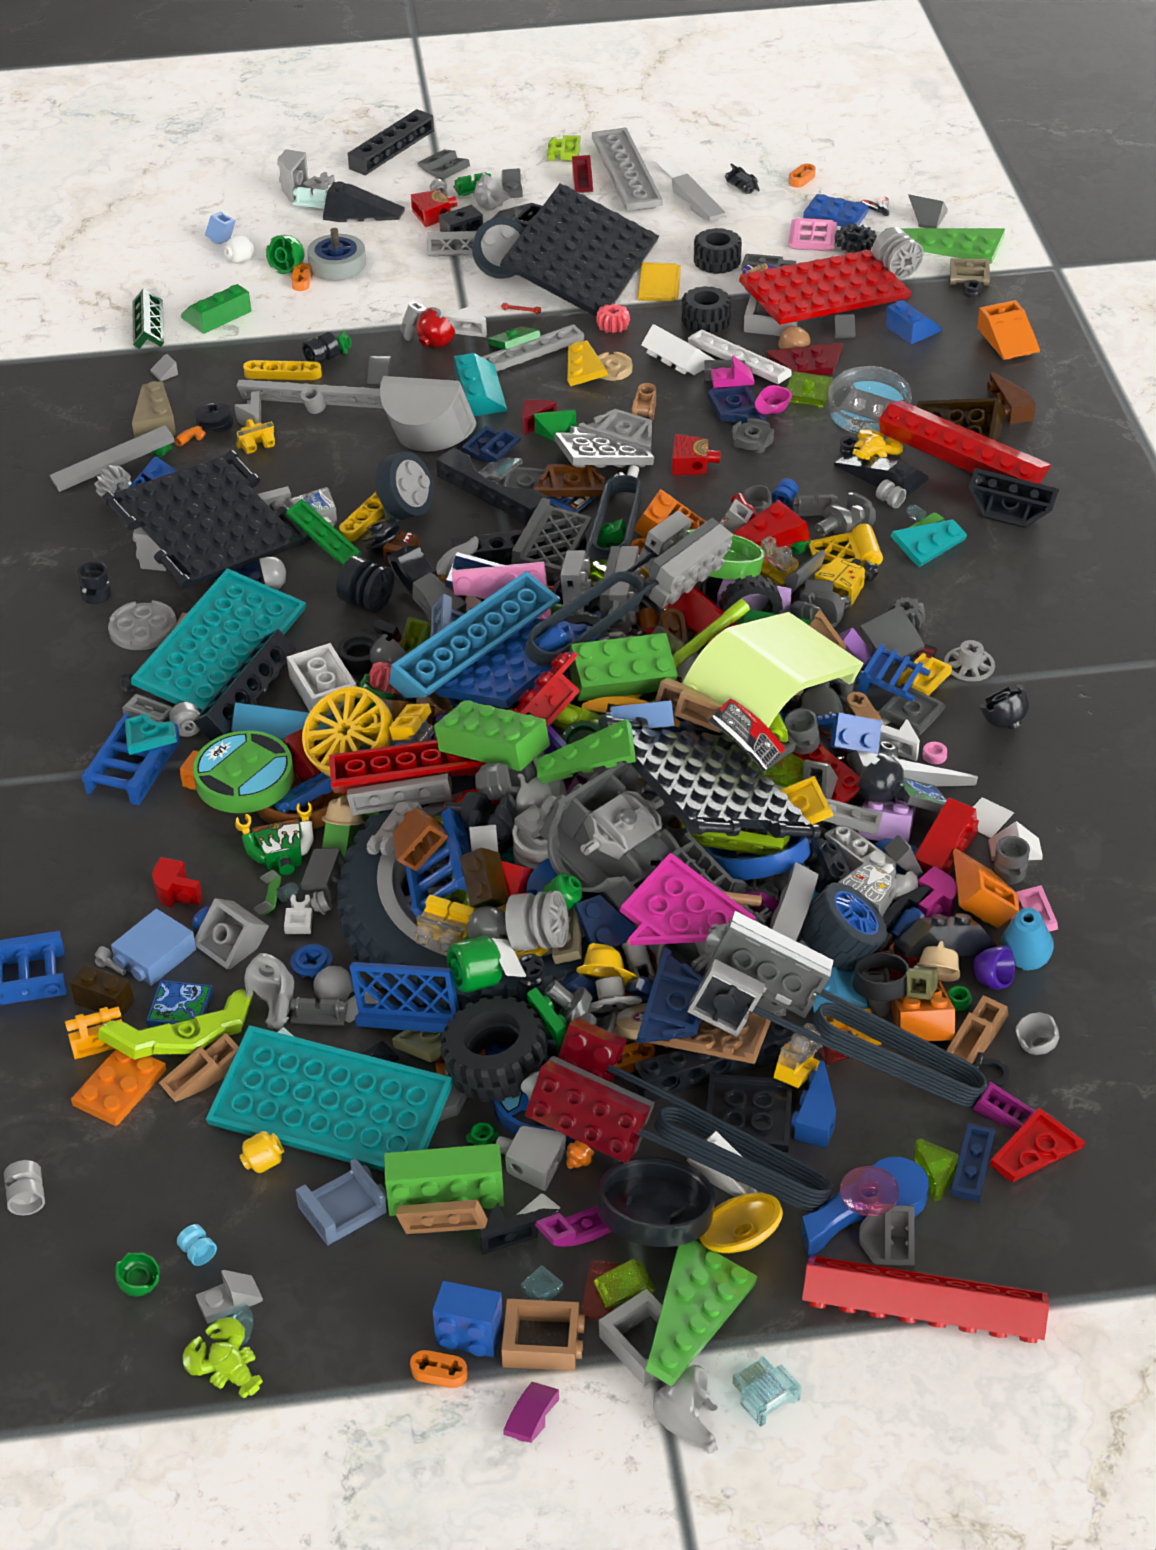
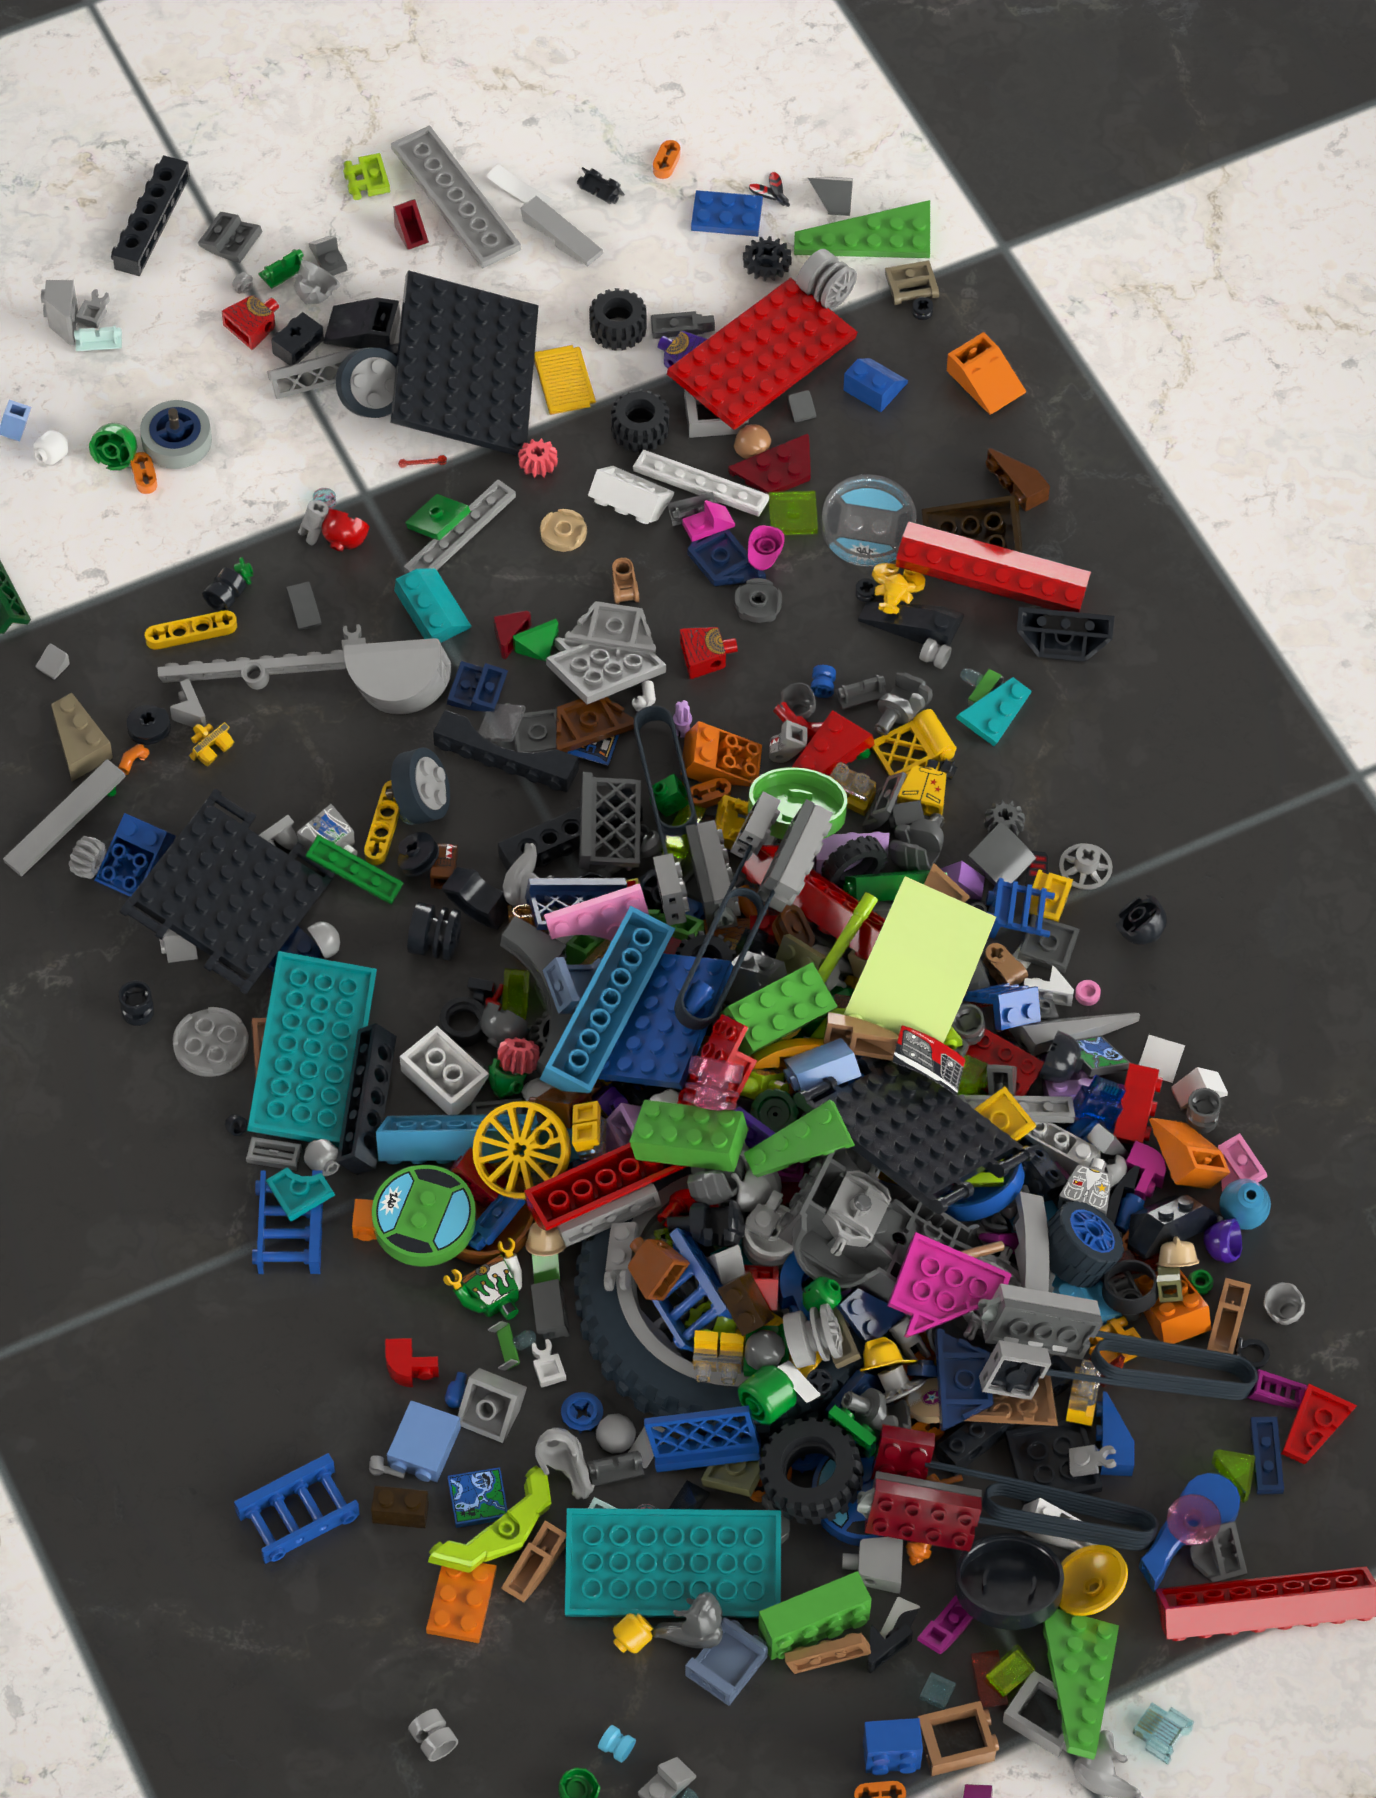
camera: 20 degrees left, 15 degrees up
light orange plate [65,1006,122,1060] -> none
slope [181,284,252,334] -> none
light grey plate [310,890,332,915] -> none
black wedge [323,181,405,222] -> none
white slope [447,306,487,337] -> none
green plate [466,1123,499,1145] -> none
yellow wing [567,340,608,386] -> none
bright pink piece [788,218,837,251] -> none
none -> dark grey piece [653,1592,723,1648]
none -> lavender axle [673,700,692,738]
none -> clear pink wheel [683,1055,744,1111]
none -> light grey plate [1069,1445,1116,1477]
none -> clear blue piece [1073,1075,1126,1129]

